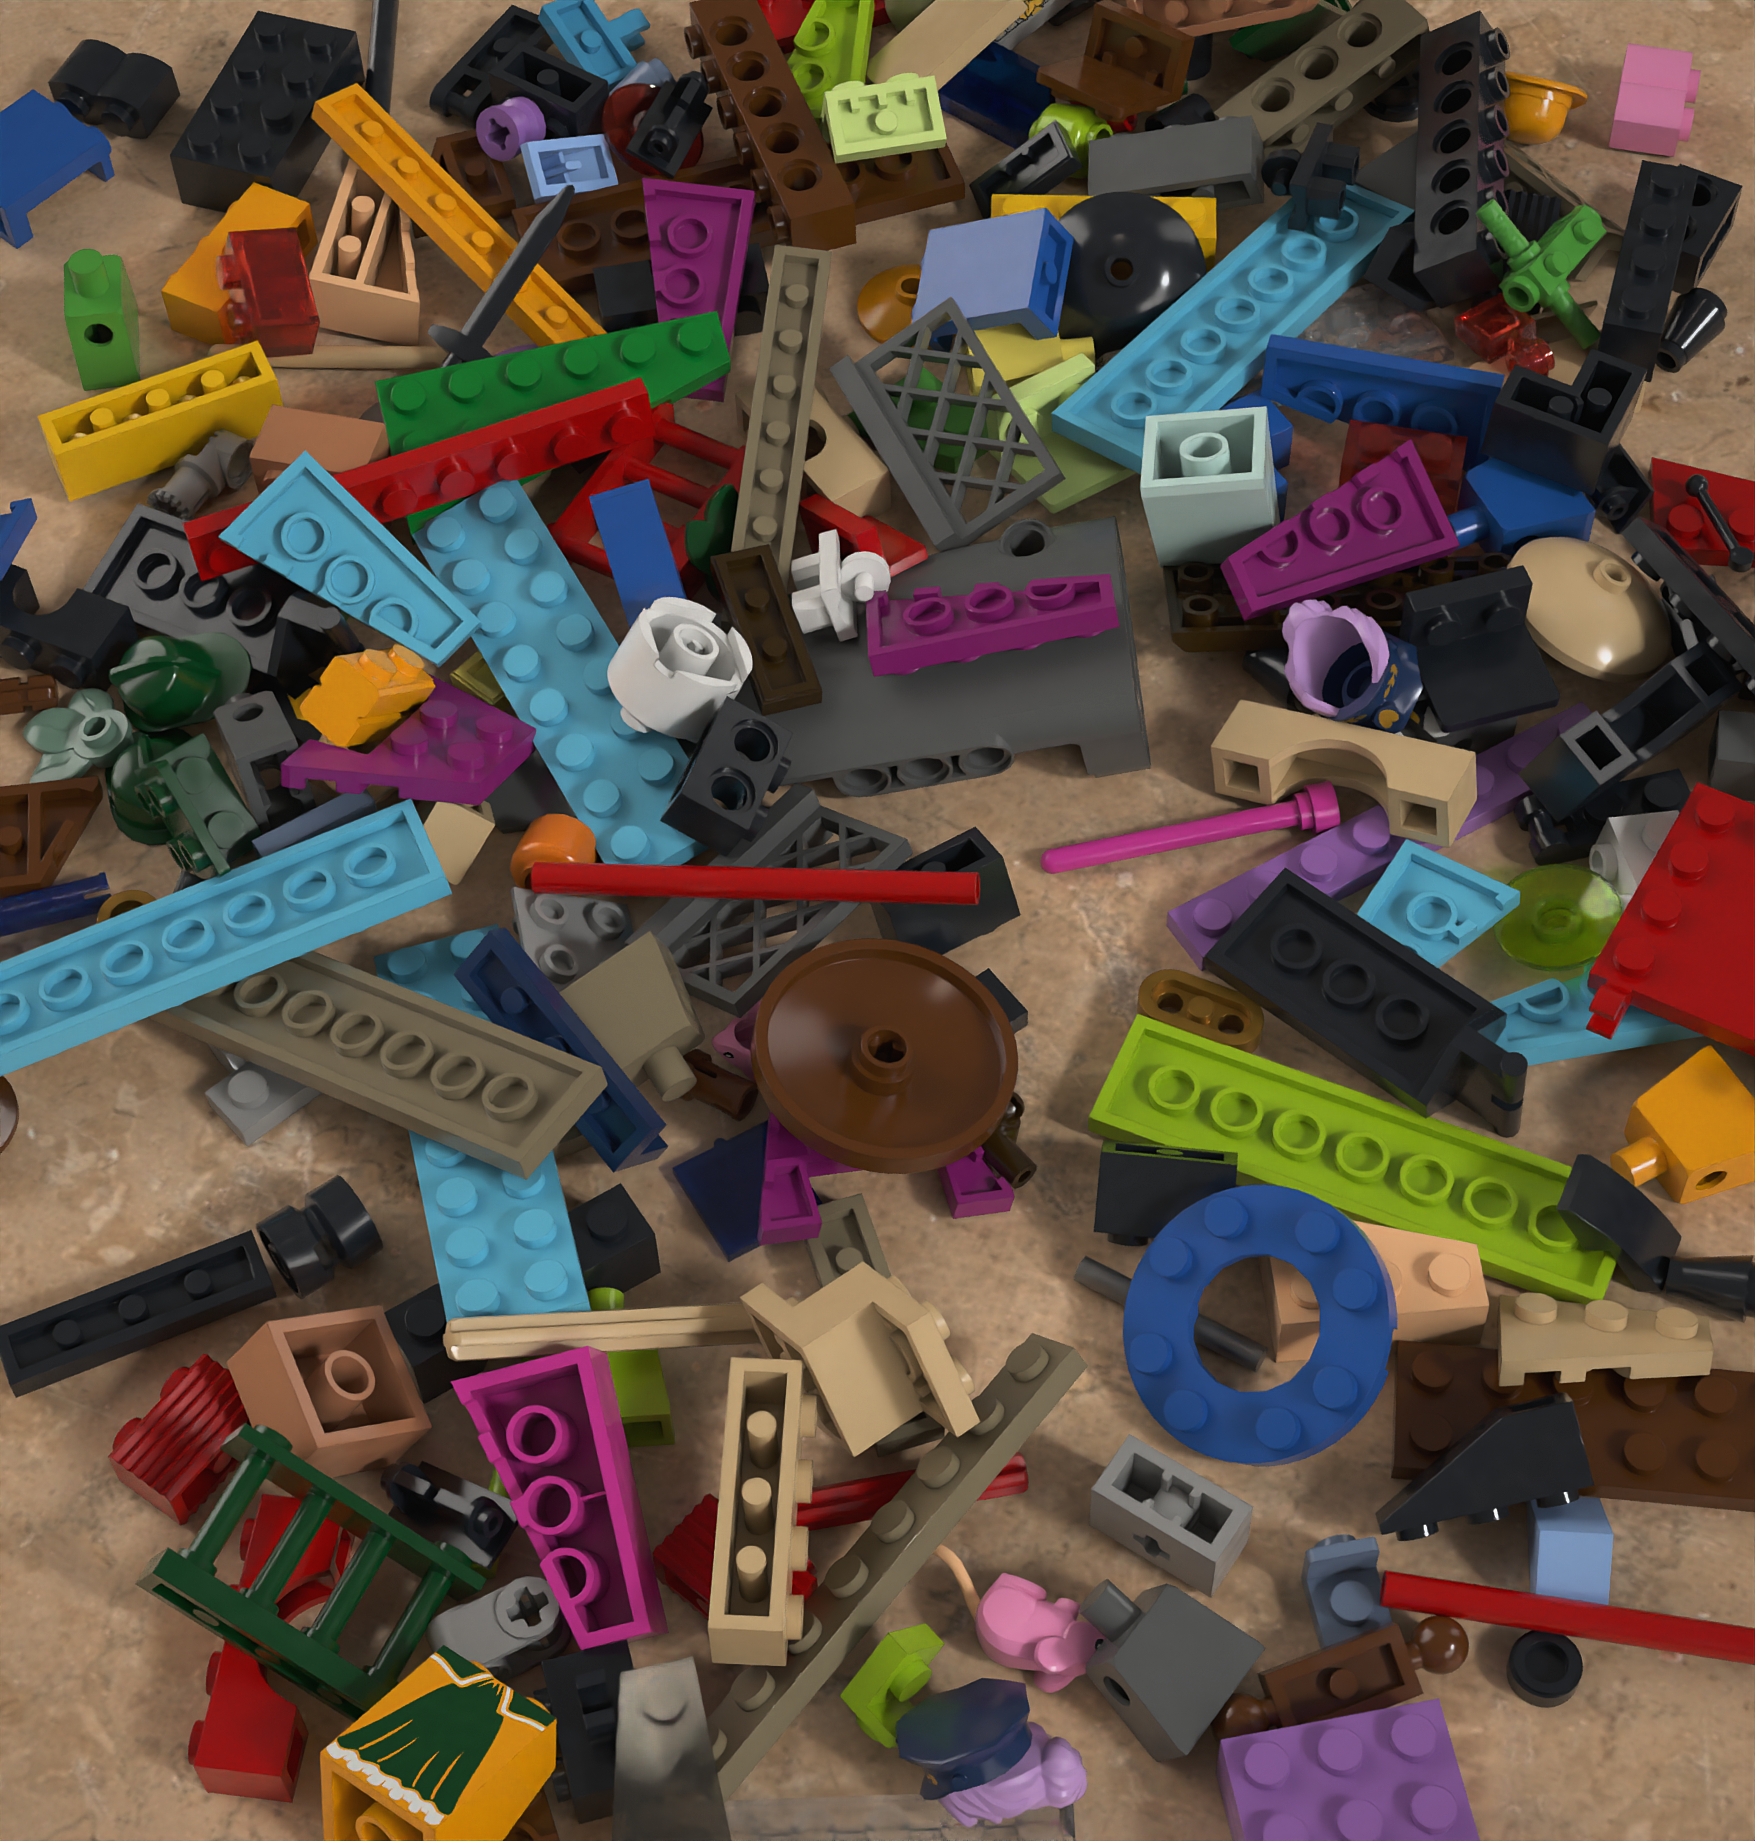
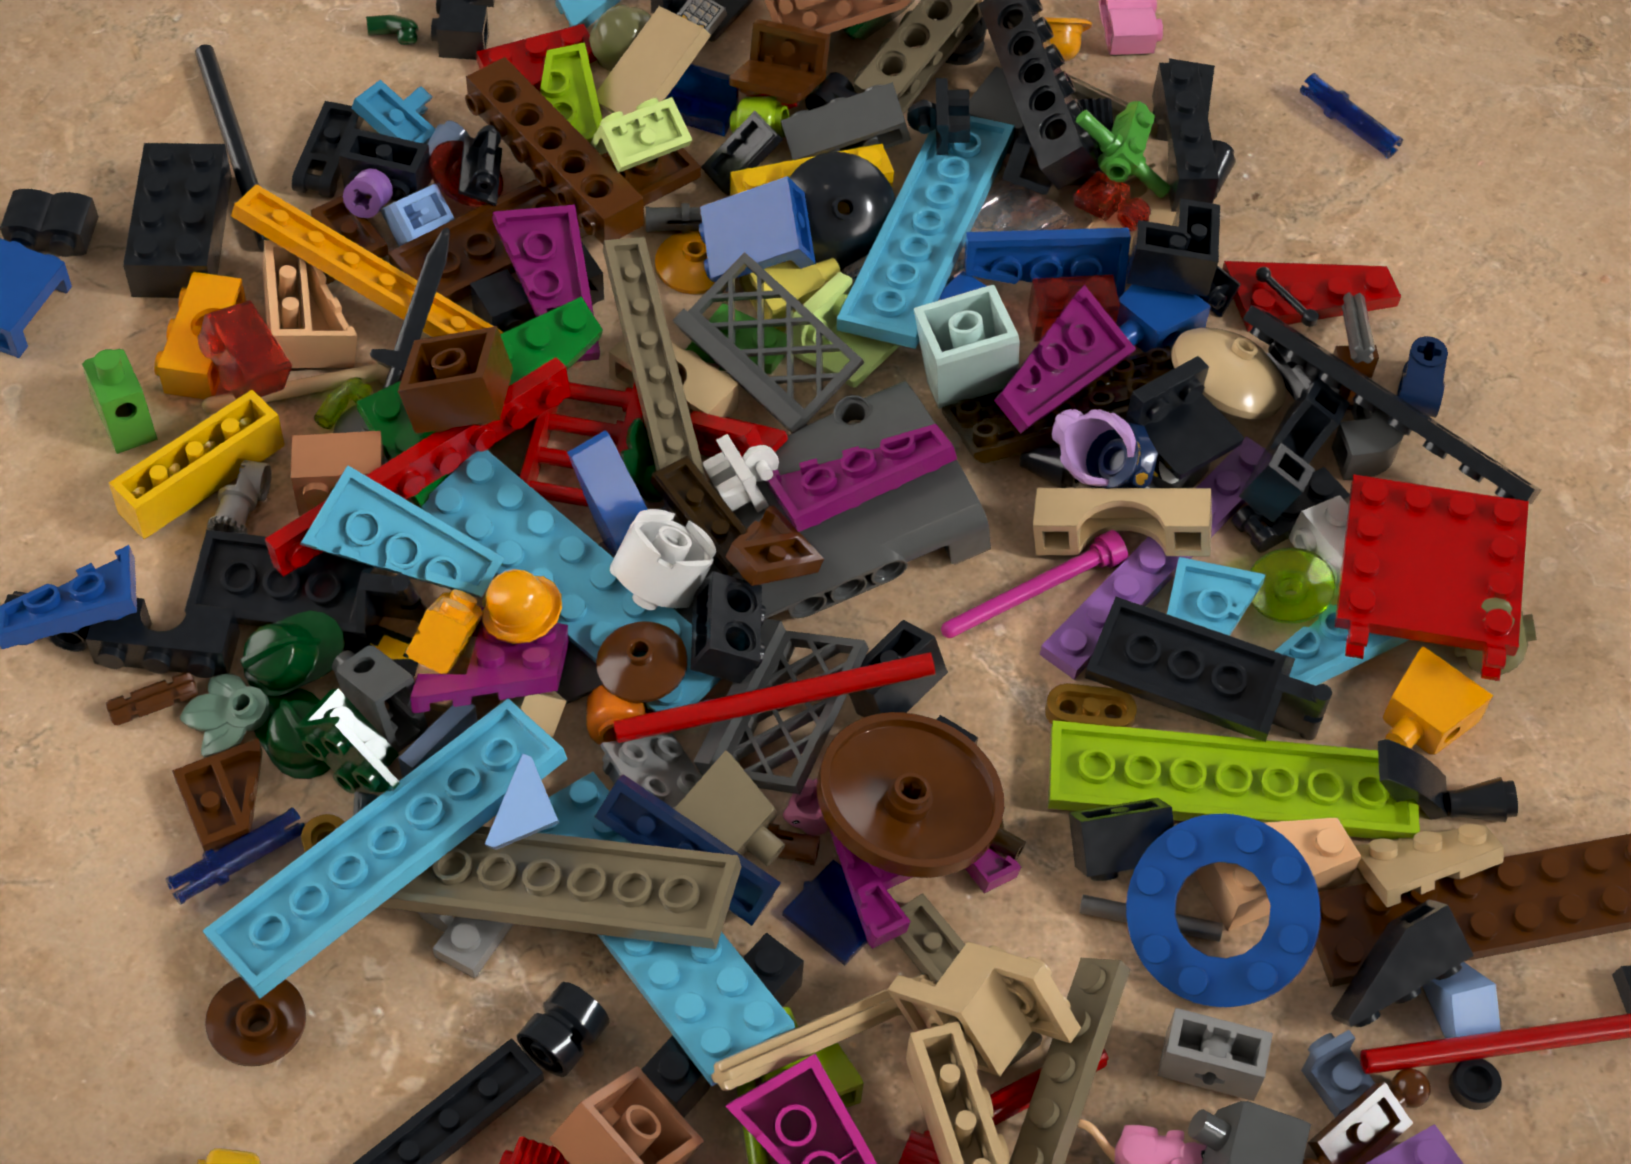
camera: 25 degrees left, 0 degrees up
none -> clear neon green arm [314,377,373,429]
none -> reddish brown brick [398,326,513,434]
none -> light orange hat [482,569,562,644]
none -> light blue slope [485,753,559,850]
none -> reddish brown dish [596,621,688,703]
none -> dark grey pin [645,203,702,234]
none -> reddish brown wing [726,506,824,586]

